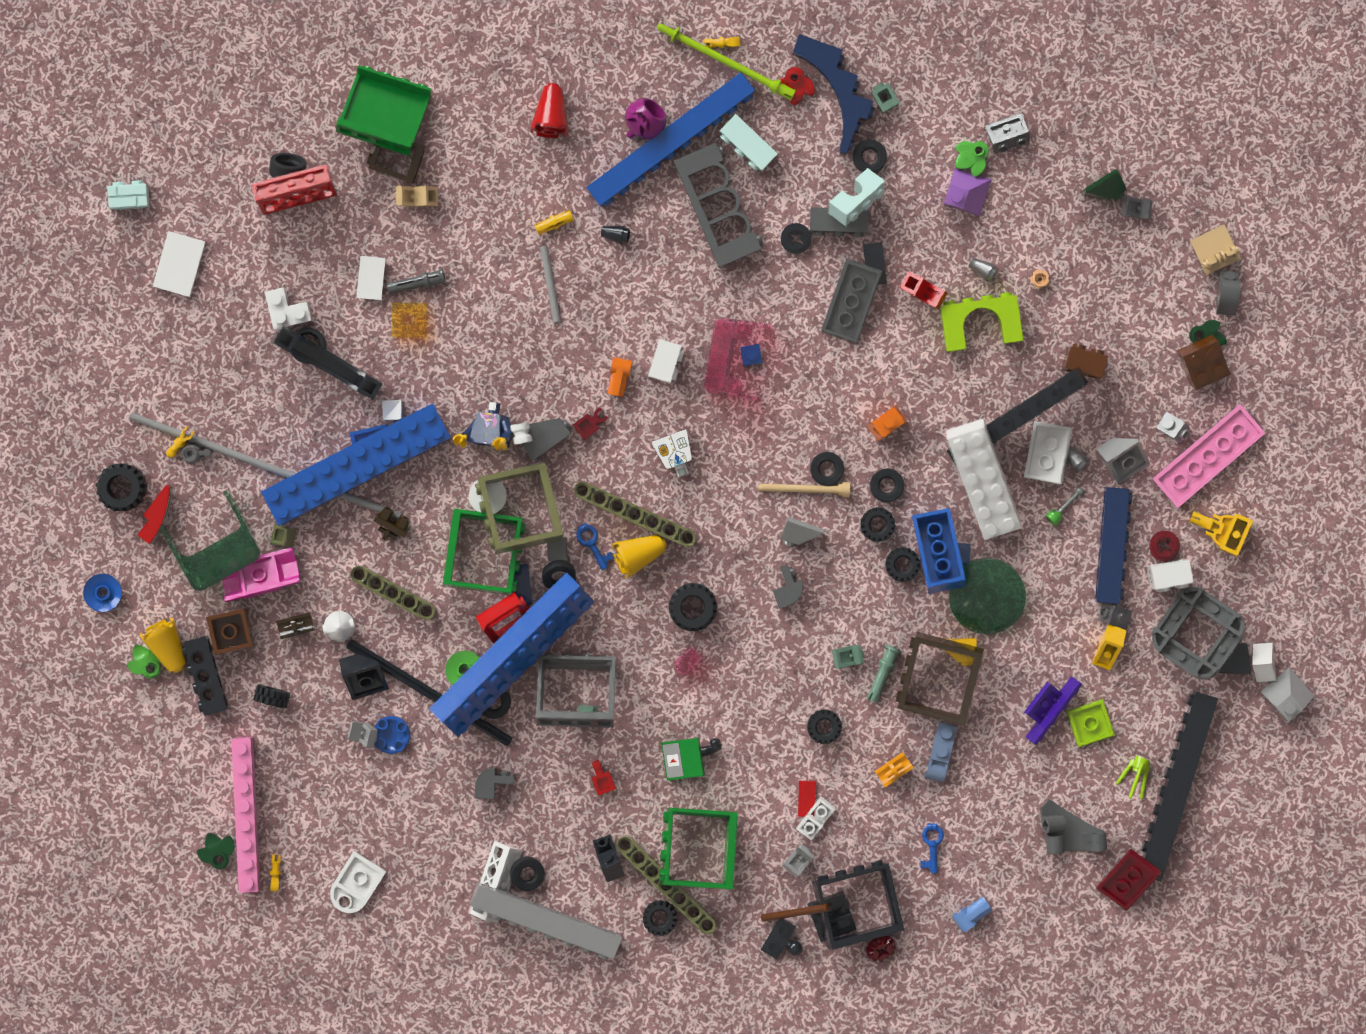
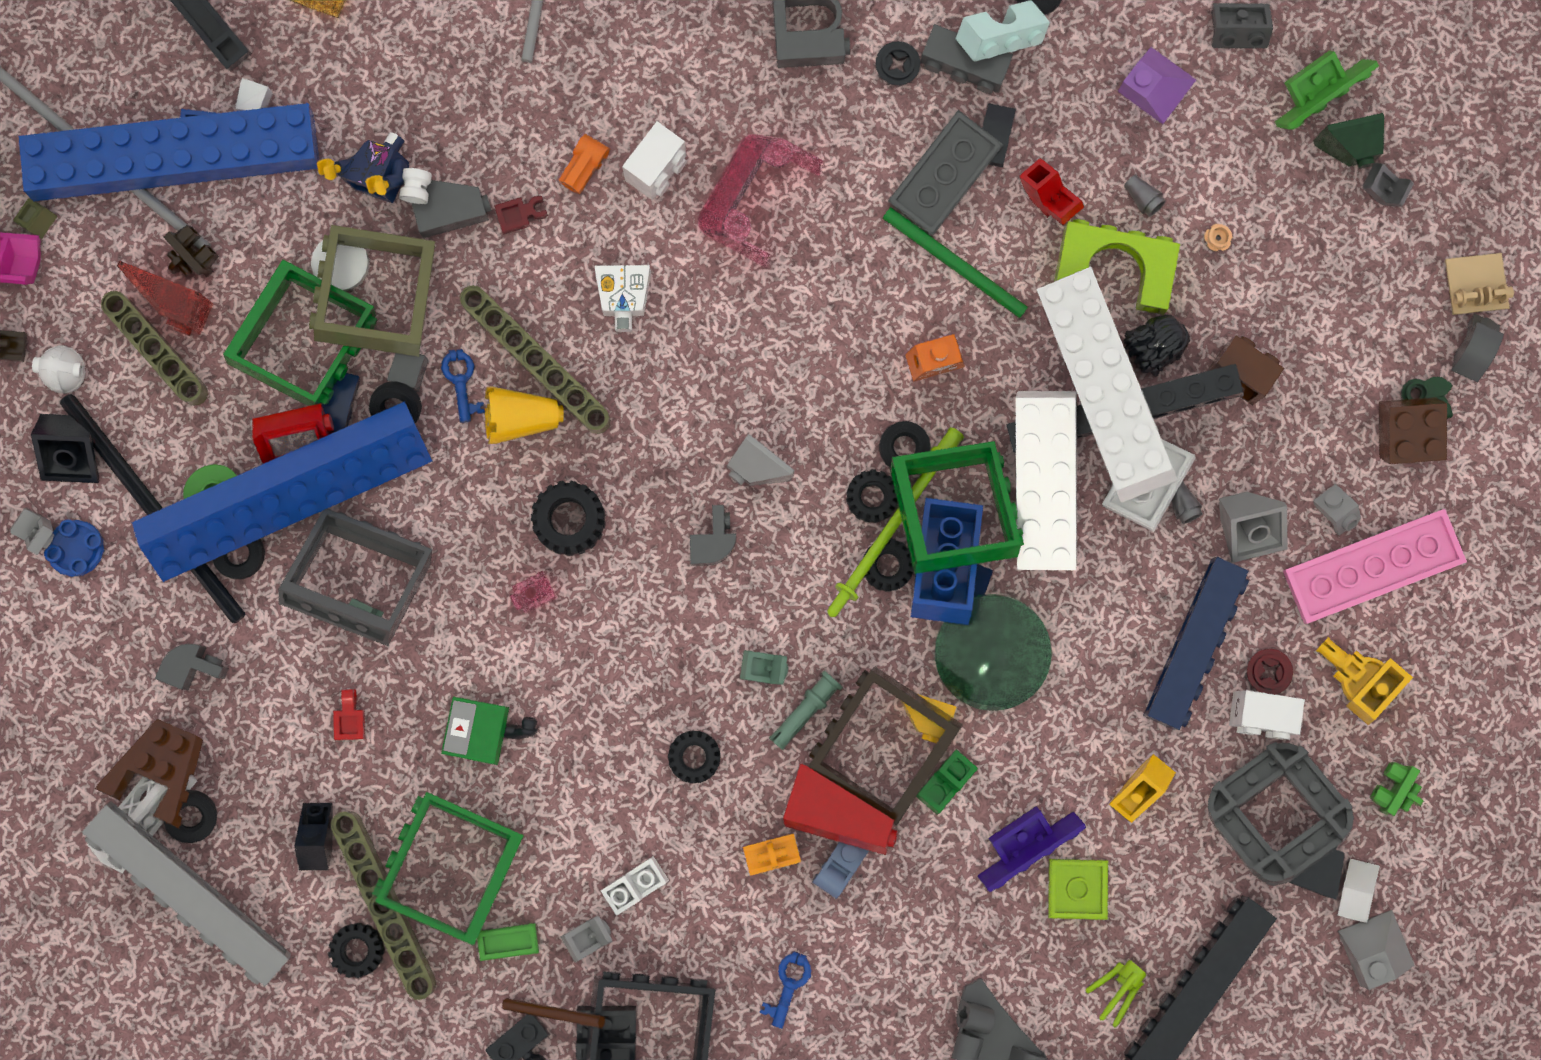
camera: 15 degrees right, 5 degrees down
blue plate [740,344,762,366] -> none
tan piece [758,482,850,498] -> none
red piece [798,780,816,817] -> none
black tyre [810,452,845,486] -> none
bright green plate [955,141,989,177] -> none
hinge [1045,488,1084,526] -> none
flat silver bracket [1098,603,1132,629] -> none
none -> reddish brown wing [95,719,203,828]
none -> clear red slope [117,261,213,336]
none -> bright green tile [477,923,539,961]
none -> red slope [783,764,898,855]
none -> lime bar [827,427,964,617]
none -> green piece [882,207,1028,318]
none -> green window [890,441,1024,574]
none -> green slope [916,749,978,815]
none -> white brick [1037,267,1178,503]
none -> black hair [1123,314,1190,377]
none -> bright green bracket [1275,51,1379,130]
none -> bright green hips [1370,762,1424,816]

